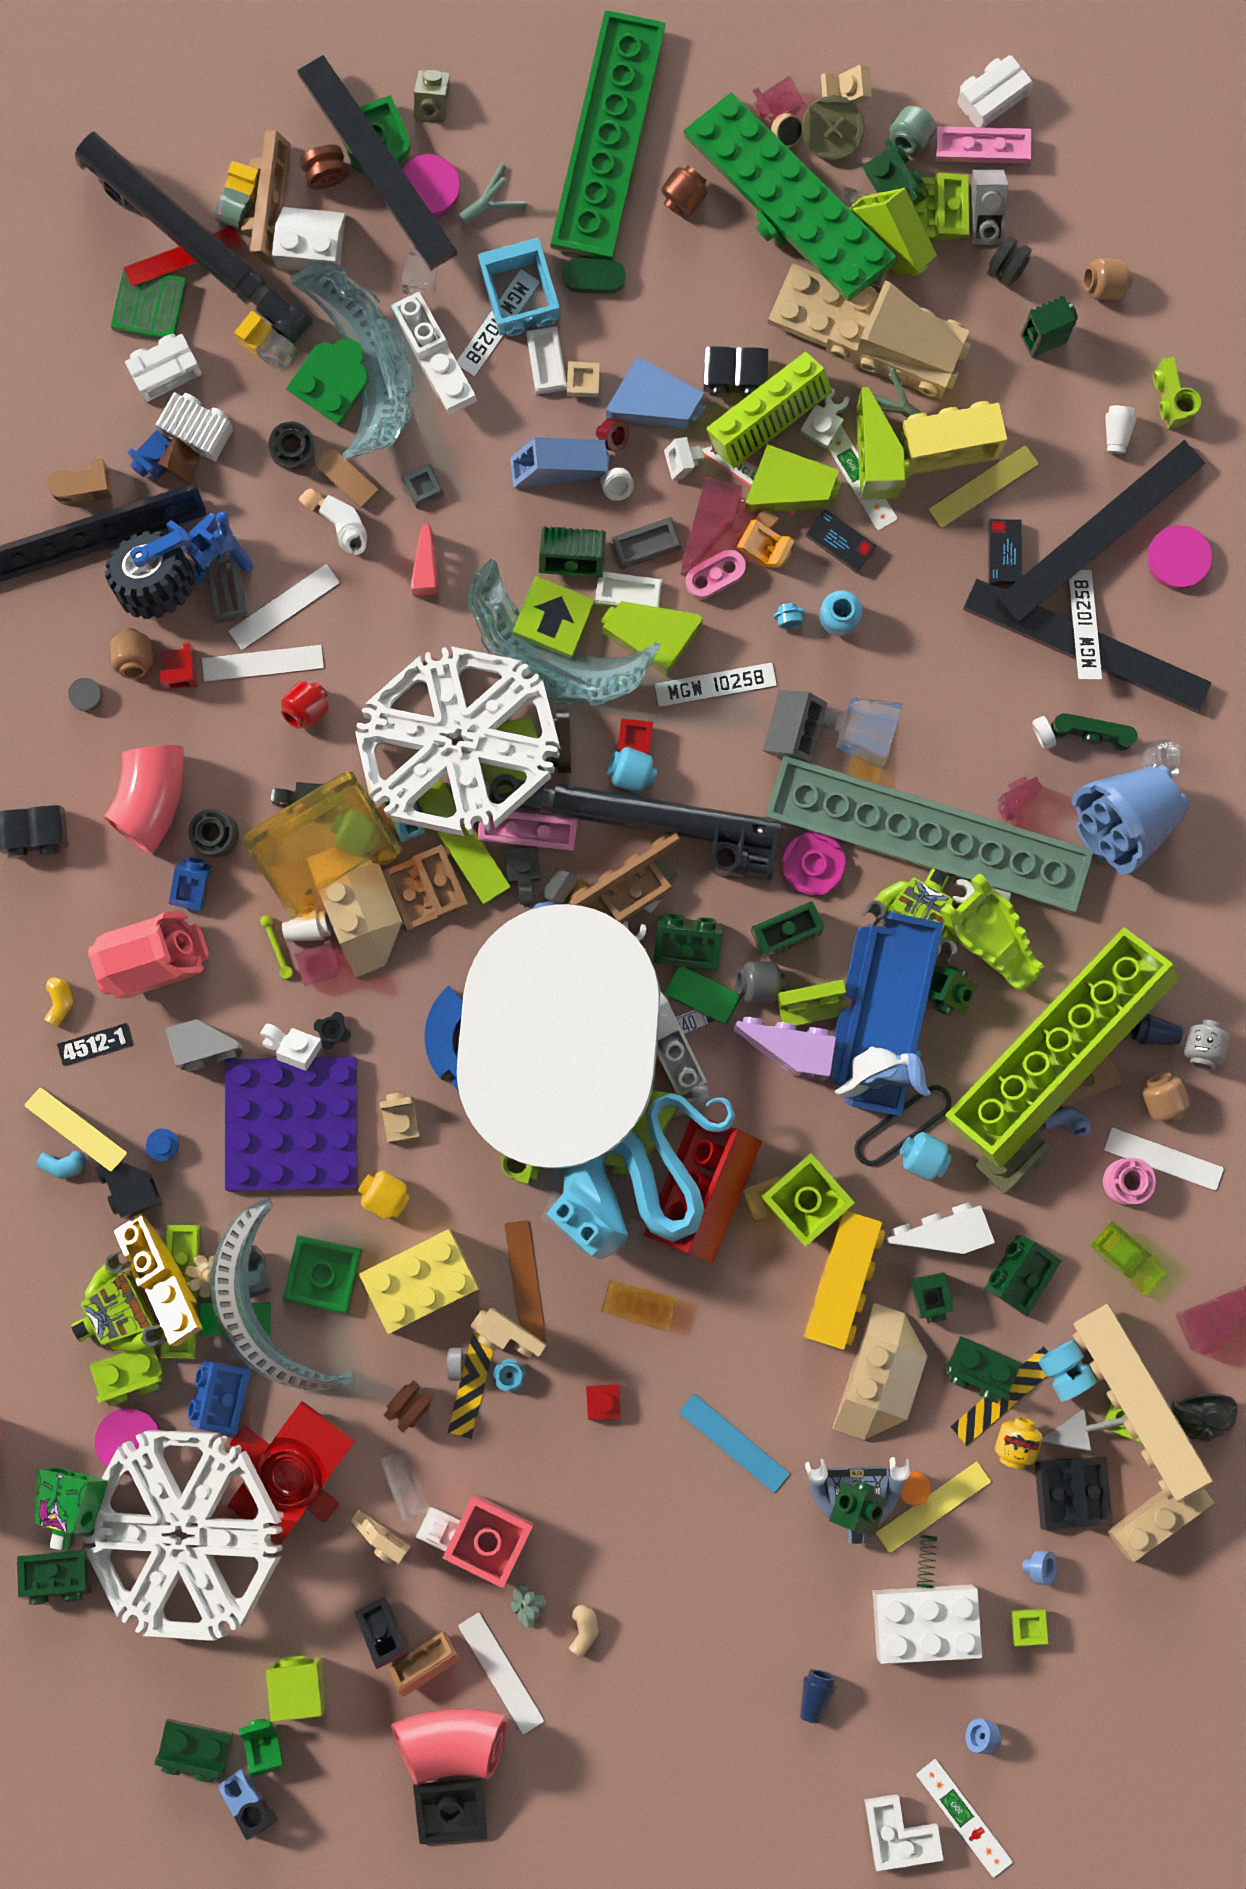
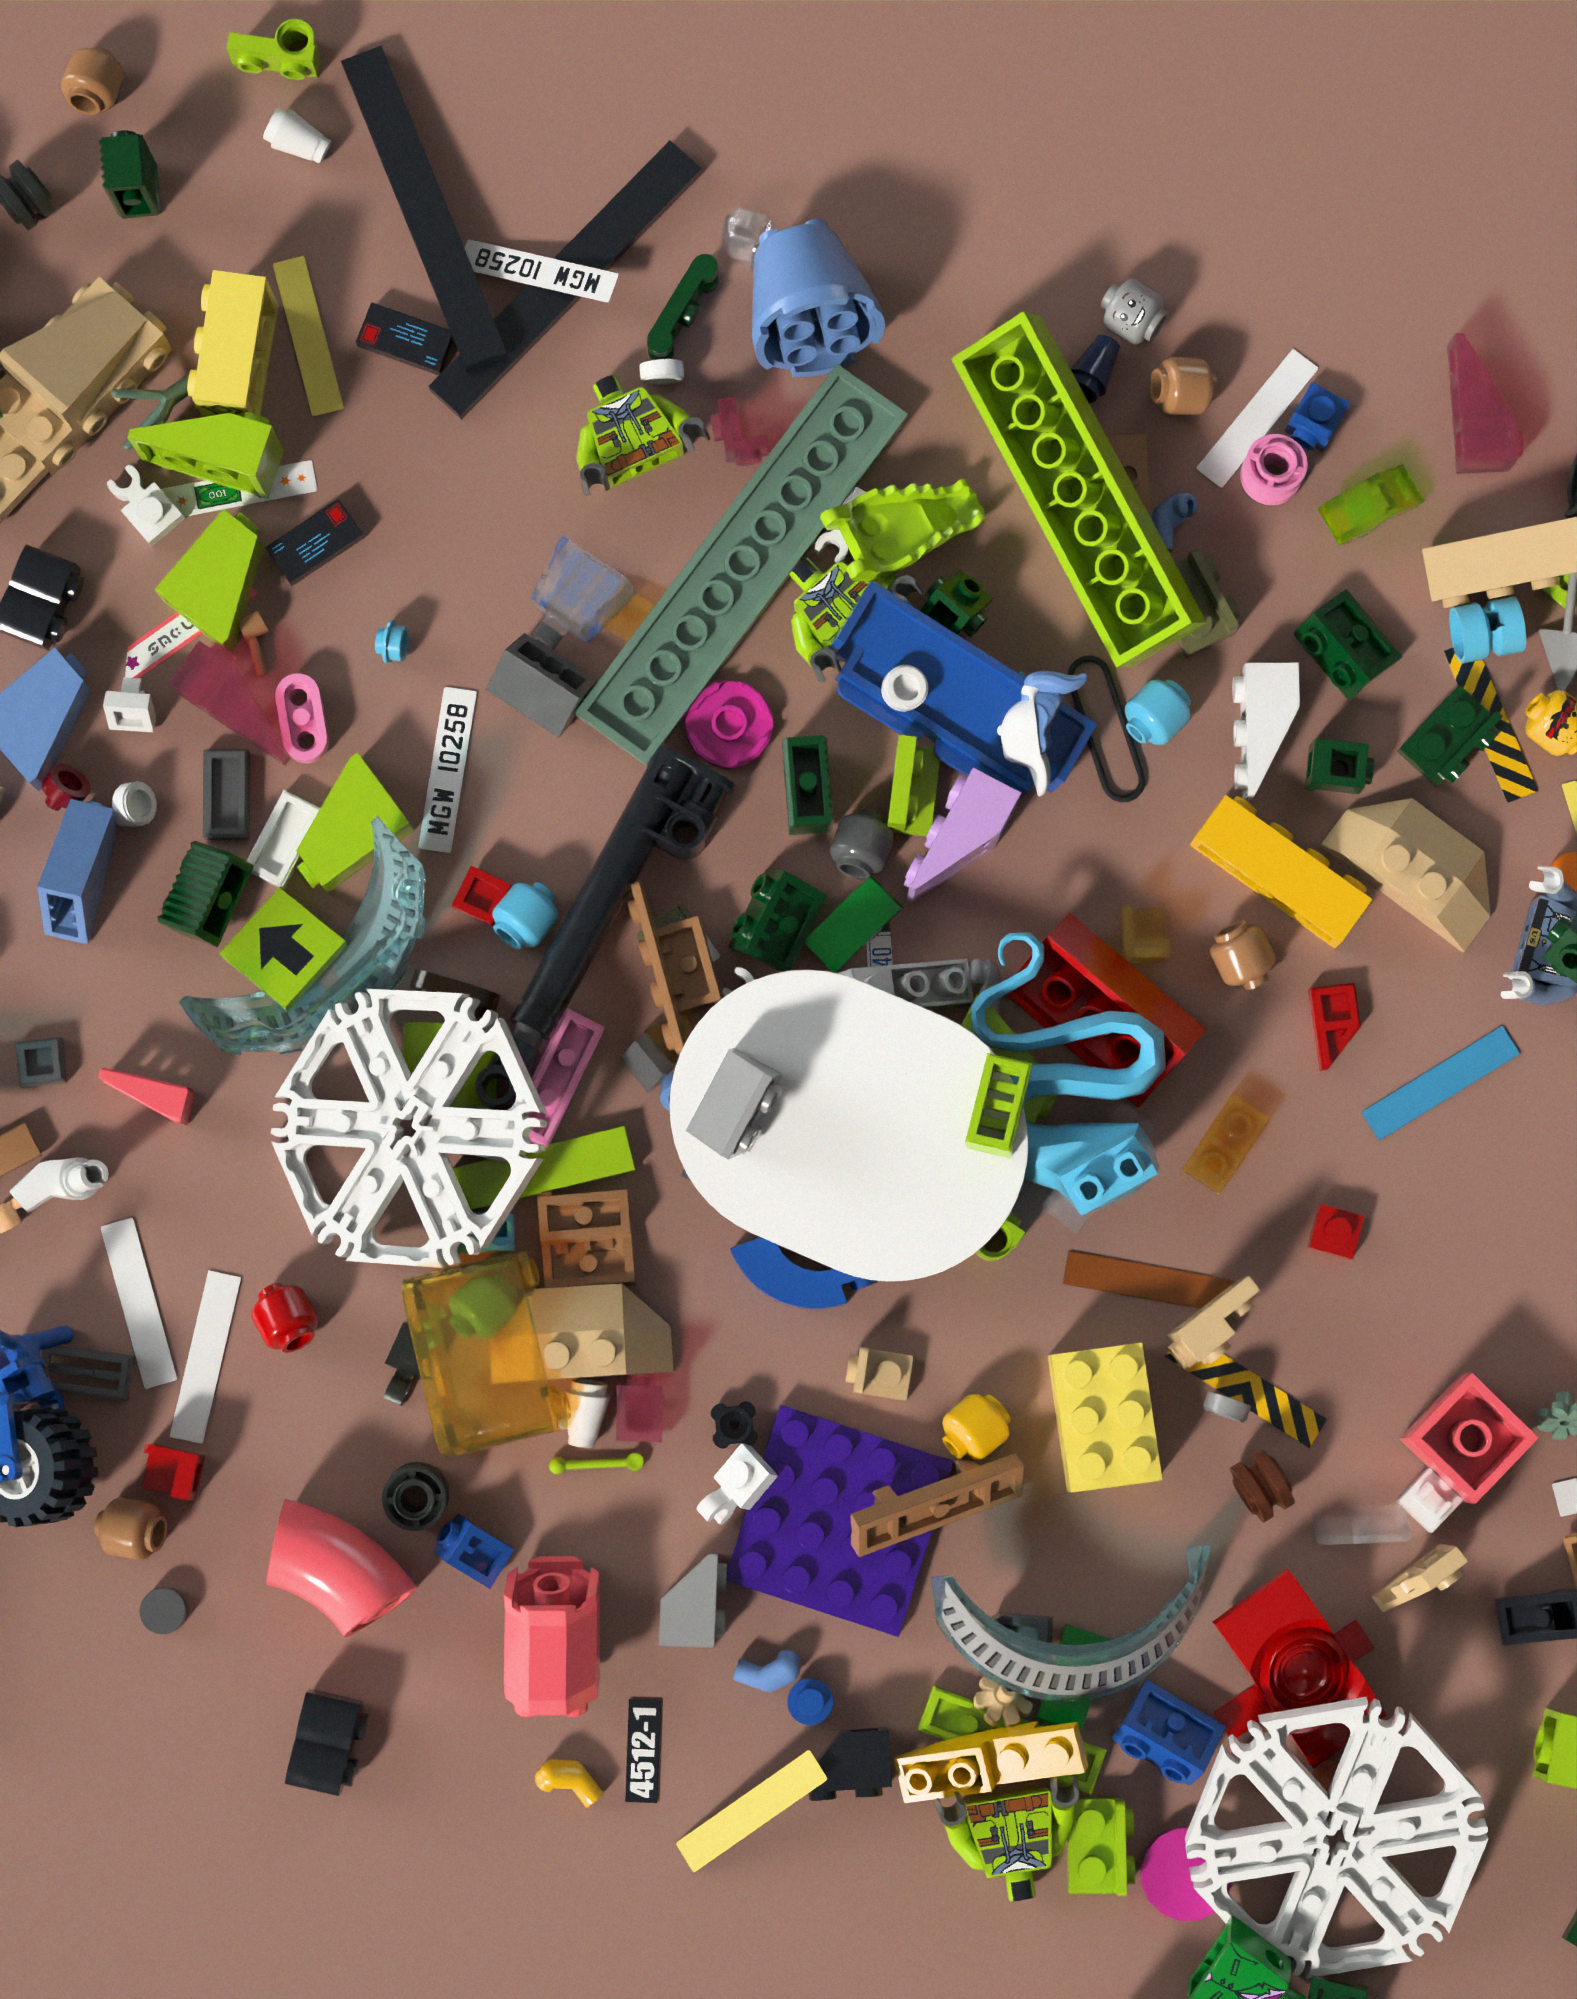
camera: 70 degrees left, 0 degrees up
medium azure arm [36,1151,87,1179] -> none
green tile [282,1235,362,1314] -> none
medium azure plate [493,1358,526,1391] -> none
pearl dark grey plate [505,847,541,905] -> none
lime brick [706,351,832,469] -> none
light orange bracket [737,520,795,567] -> none
lime slope [761,1153,855,1247] -> none
medium azure head [819,590,863,636] -> none
dark pink tile [1147,525,1212,589] -> none
none -> torso [576,375,711,496]
none -> light grey slope [686,1048,784,1160]
none -> medium blue arm [732,1650,801,1692]
none -> medium nougat hinge [851,1453,1024,1557]
none -> white tile [881,665,928,712]
none -> lime slope [965,1053,1033,1158]
none -> medium nougat head [1210,920,1276,990]
none -> blue bracket [1285,382,1350,452]
none -> red tile [1308,983,1361,1071]

